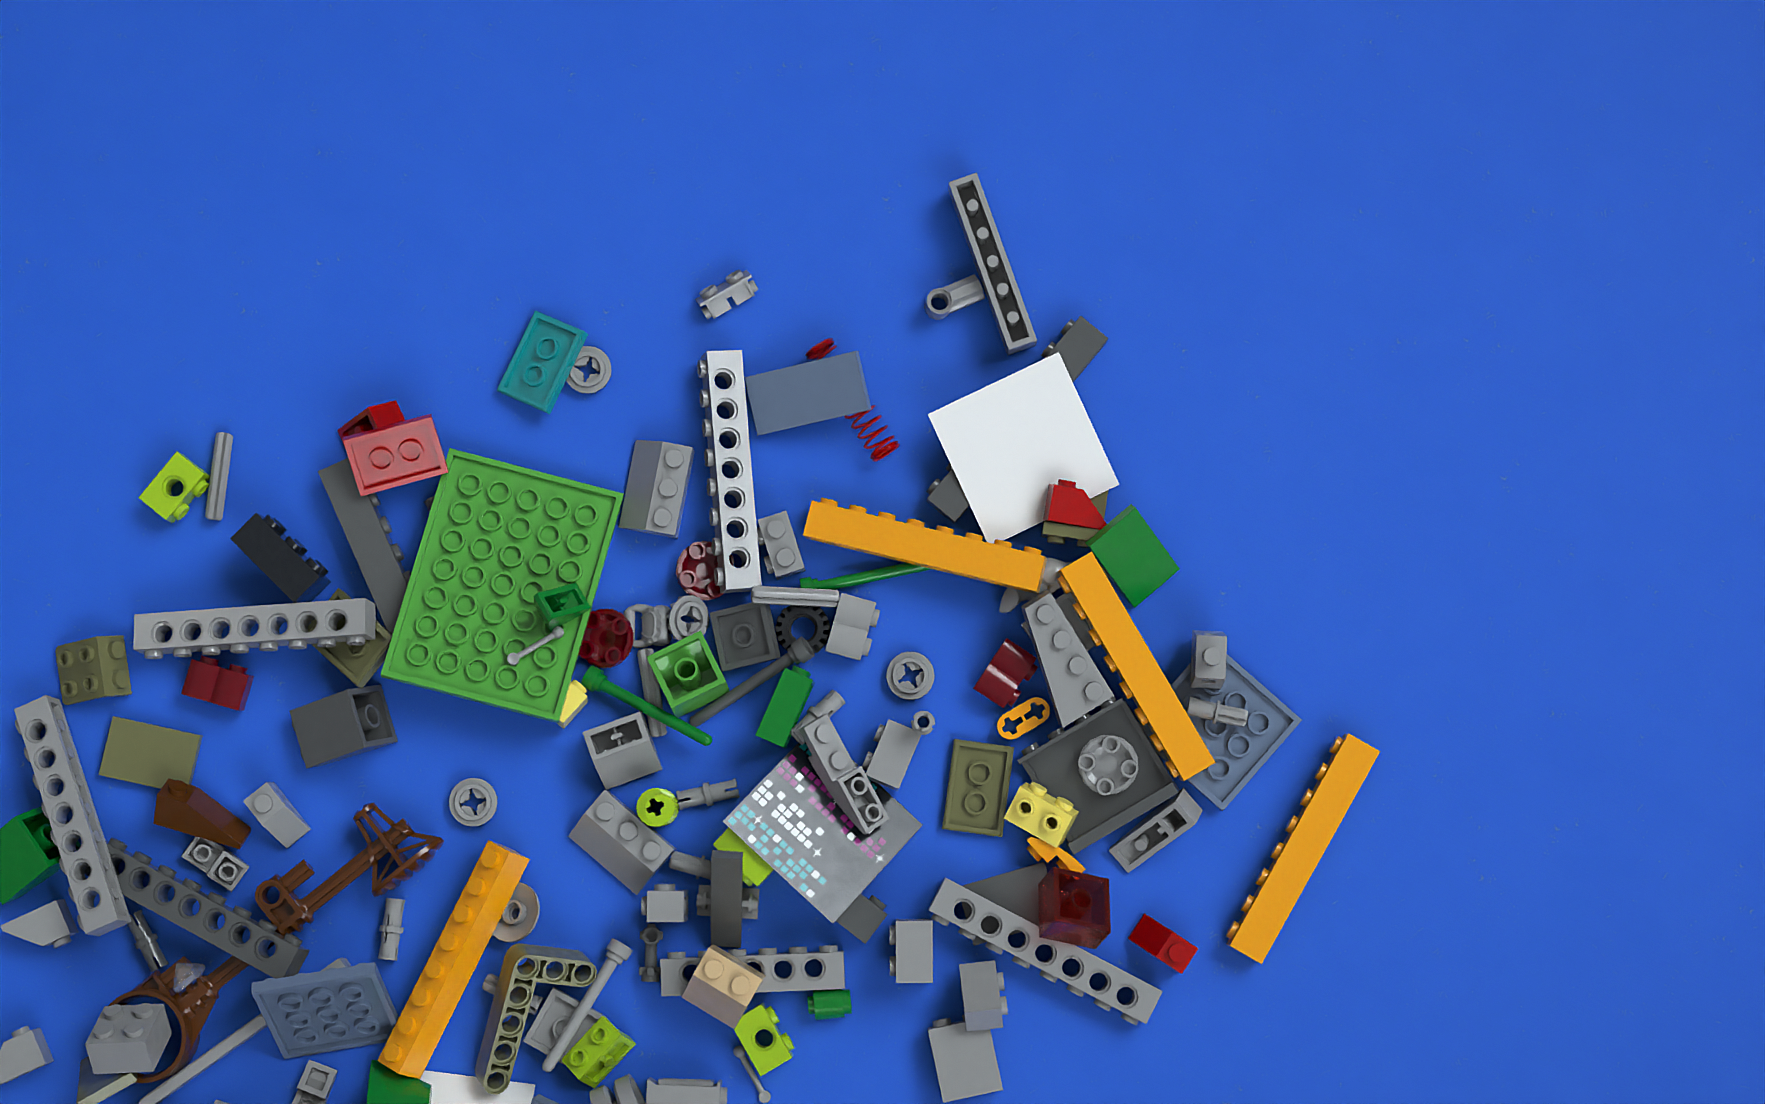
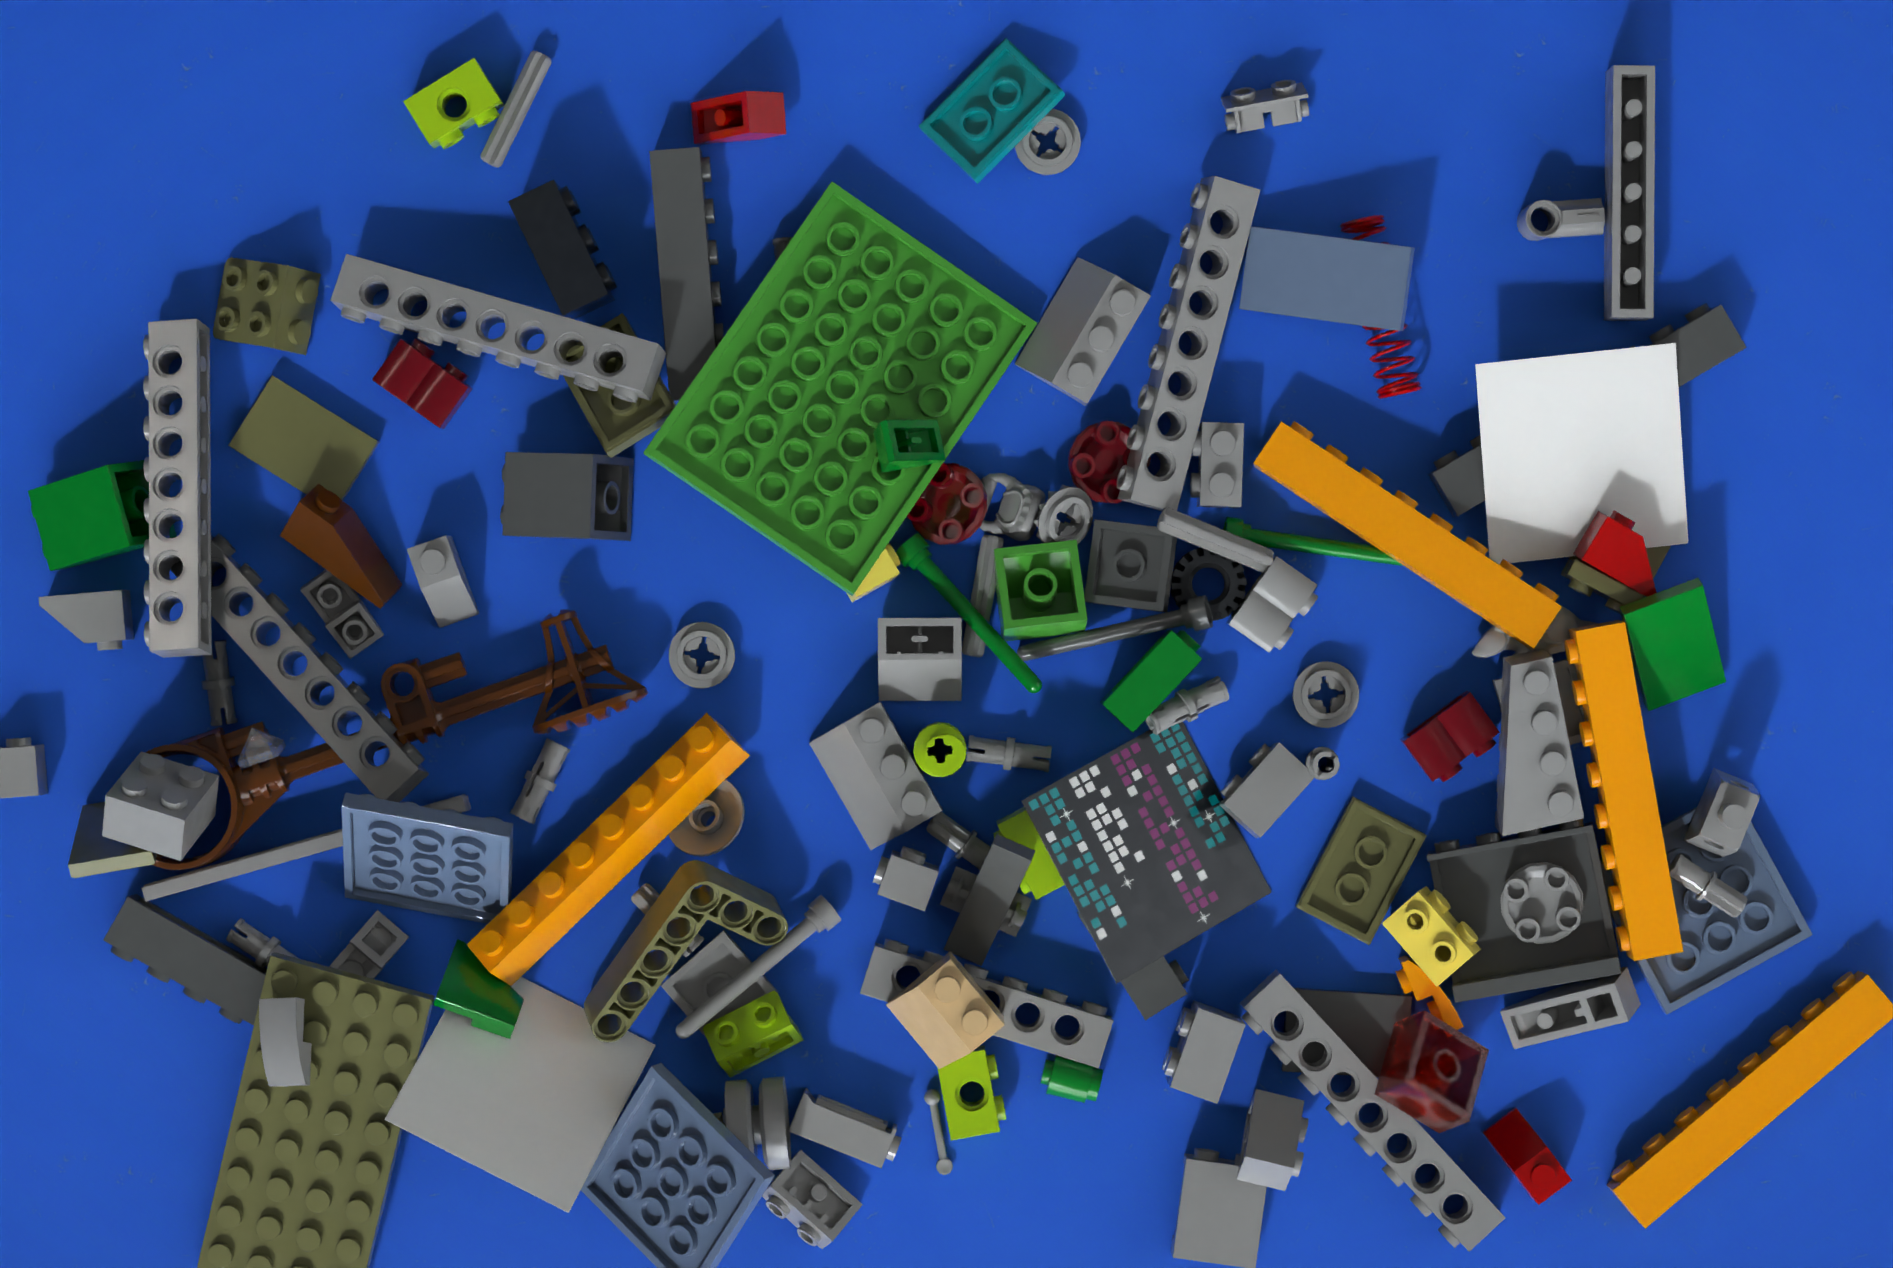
camera: 15 degrees right, 5 degrees up
plate [343,414,449,496] -> none
light grey hinge [507,626,564,666] -> none
dark grey bar [639,923,663,982] -> none
light grey slope [799,714,890,834] -> none
light orange beam [997,697,1050,740] -> none

